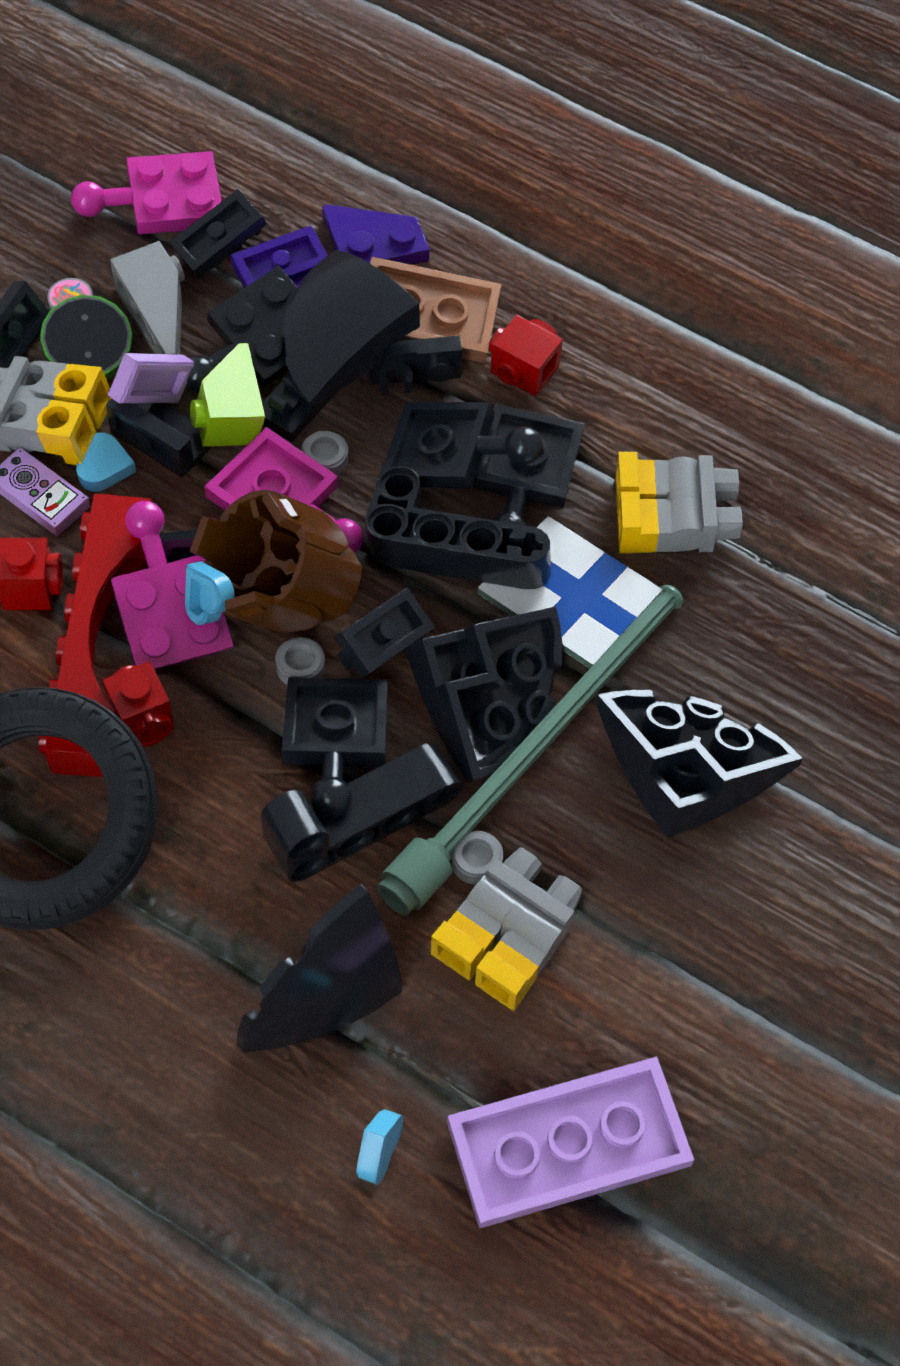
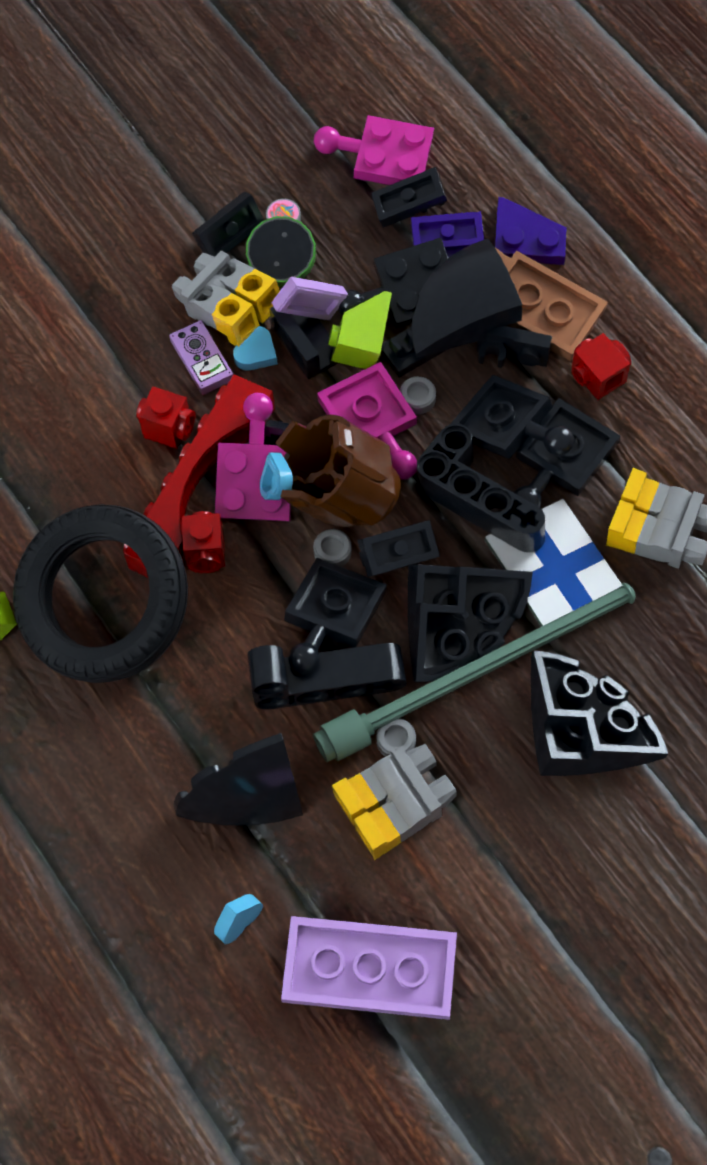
camera: 30 degrees right, 5 degrees up
light grey slope [110,241,185,355] -> none

